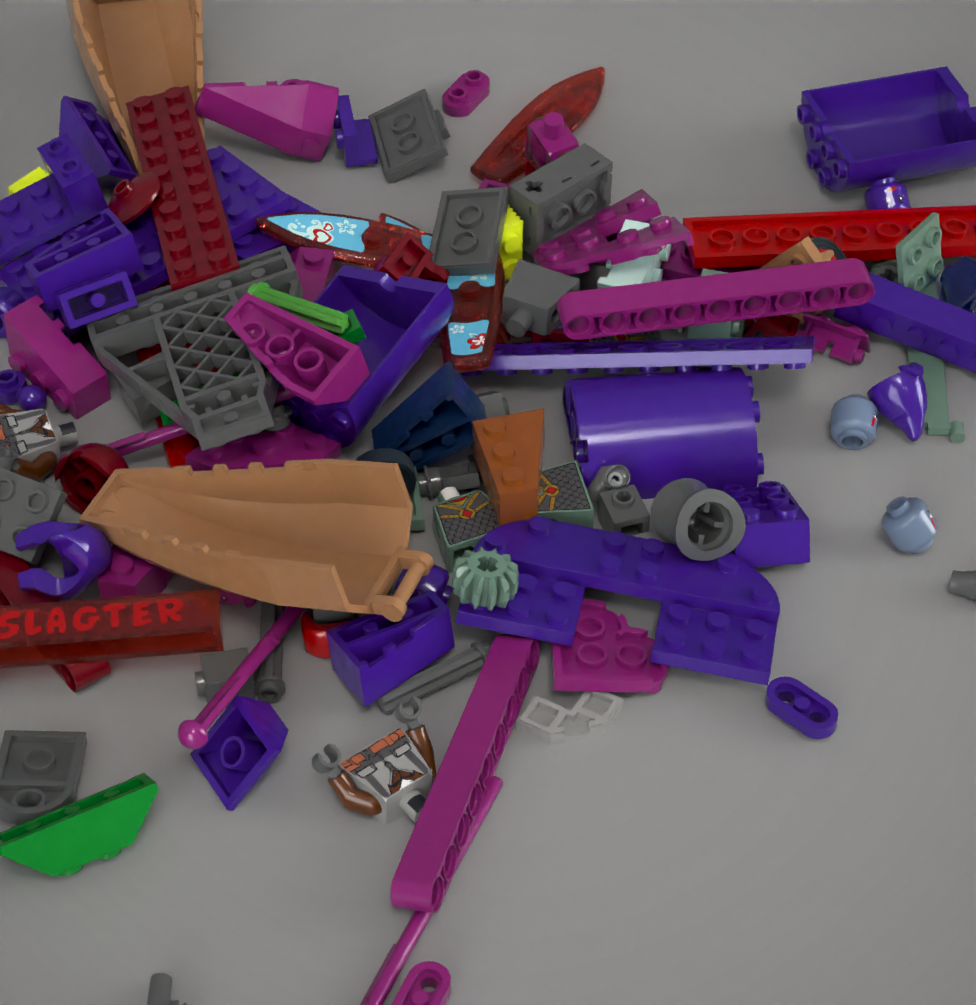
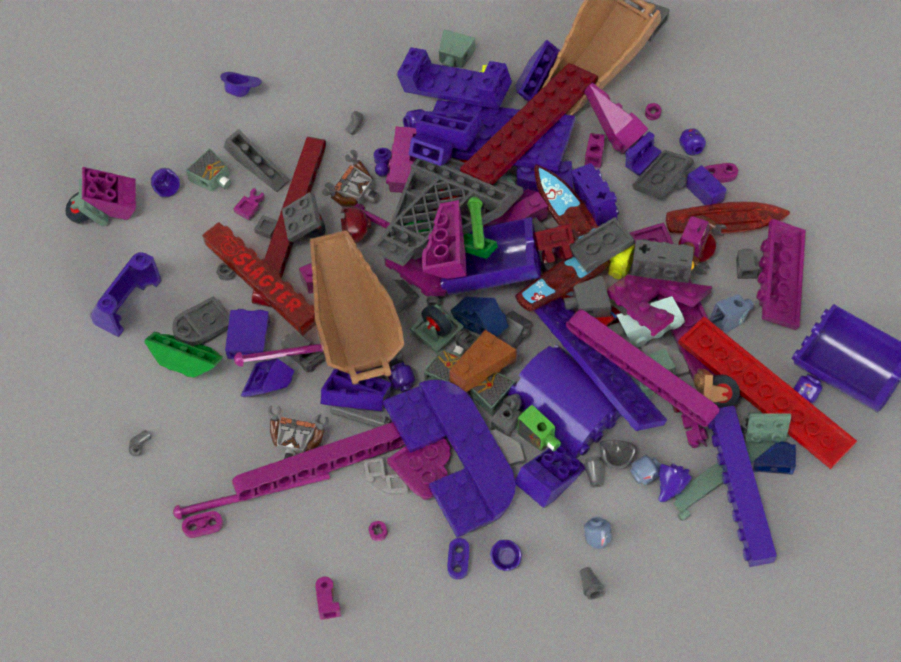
camera: 55 degrees right, 15 degrees up
dark purple piece [15,521,113,602] -> none
dark red dish [108,171,161,225] -> none
sand green gear [452,546,519,612] -> none
dark grey hat [650,478,746,561] -> none
none -> dark purple panel [225,309,270,361]
none -> magenta leg [315,576,341,620]
none -> magenta bush [368,521,388,541]
none -> dark purple hair [490,540,522,571]
none -> bright green torso [518,405,561,451]
none -> dark purple piece [571,163,619,228]
none -> dark grey cone [584,456,604,487]
none -> magenta leg [585,133,605,168]
none -> dark grey helmet [600,440,635,469]
none -> dark purple head [679,128,706,155]
none -> dark purple brick [686,165,726,211]
none -> sand blue torso [709,294,754,334]
none -> dark grey brick [736,248,759,279]
none -> magenta plate [756,219,806,330]

